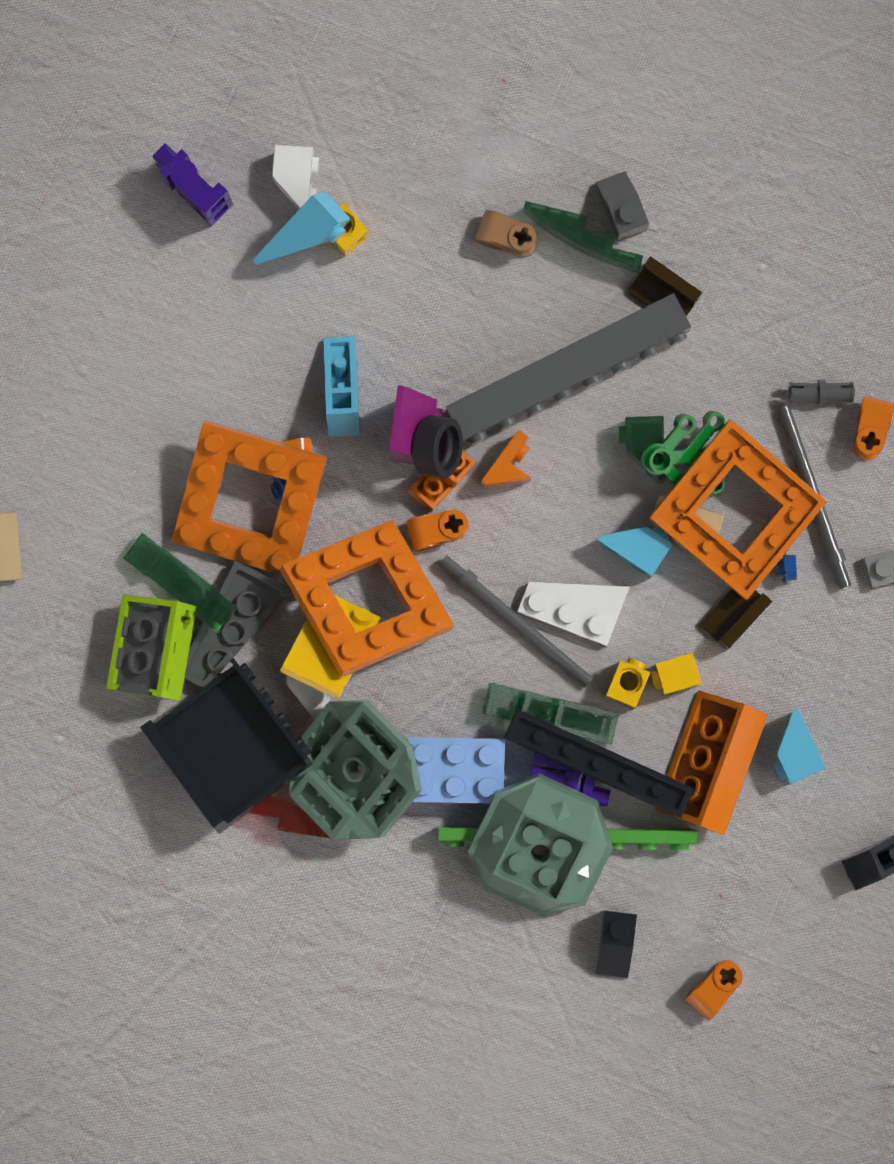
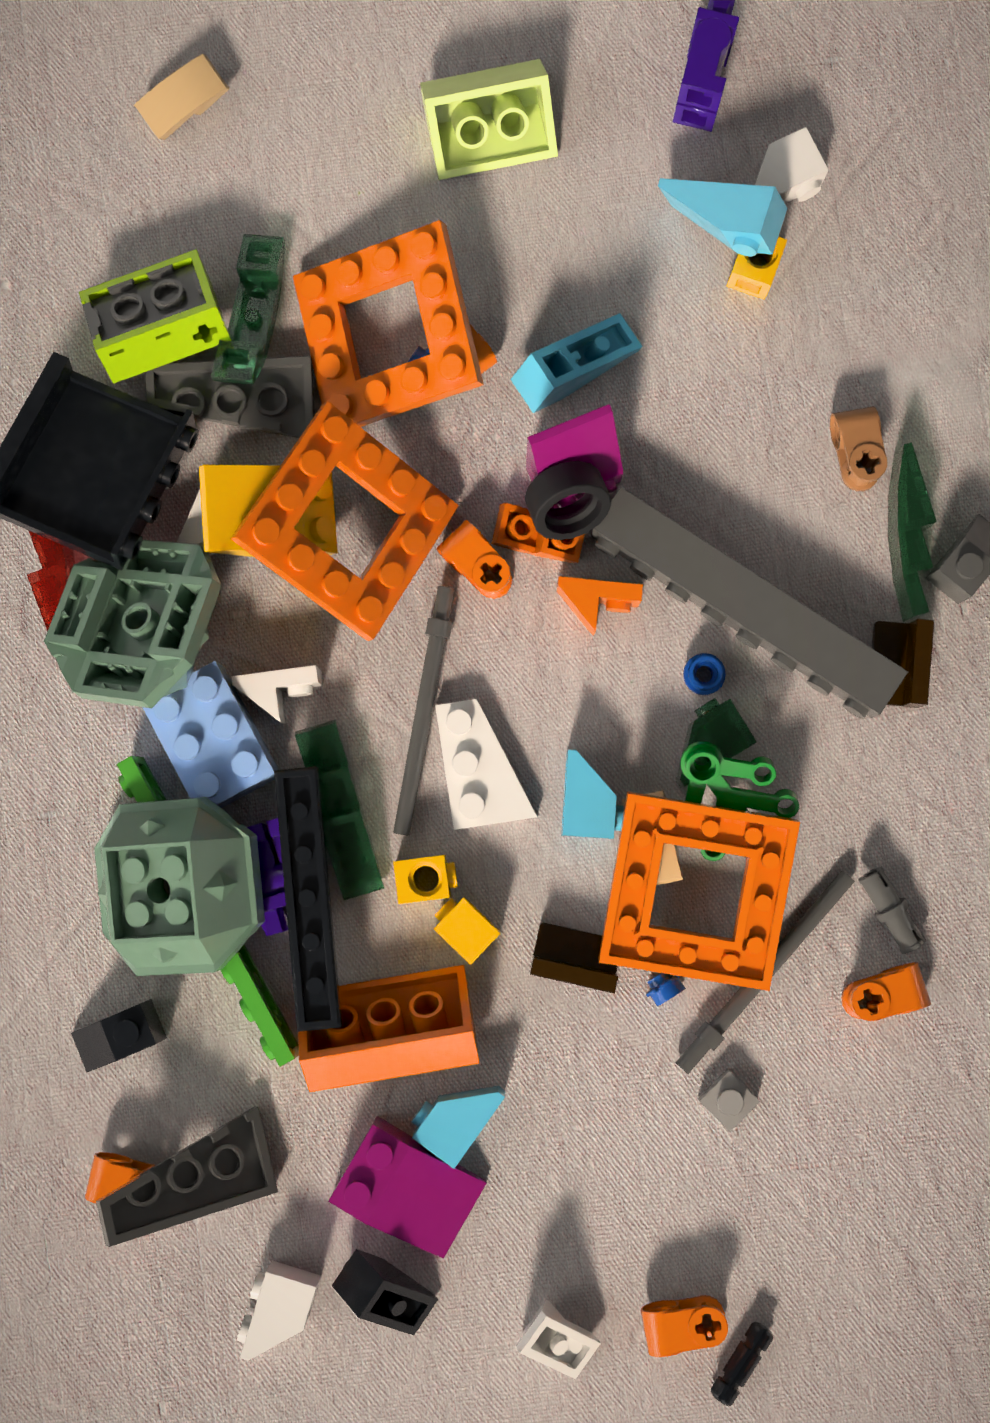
camera: 60 degrees right, 0 degrees up
none -> dark grey wing [96,1107,278,1247]
none -> white slope [231,665,323,724]
none -> white slope [237,1260,321,1361]
none -> magenta slope [328,1116,487,1259]
none -> yellowish green slope [420,59,558,180]
none -> blue plate [683,653,726,695]

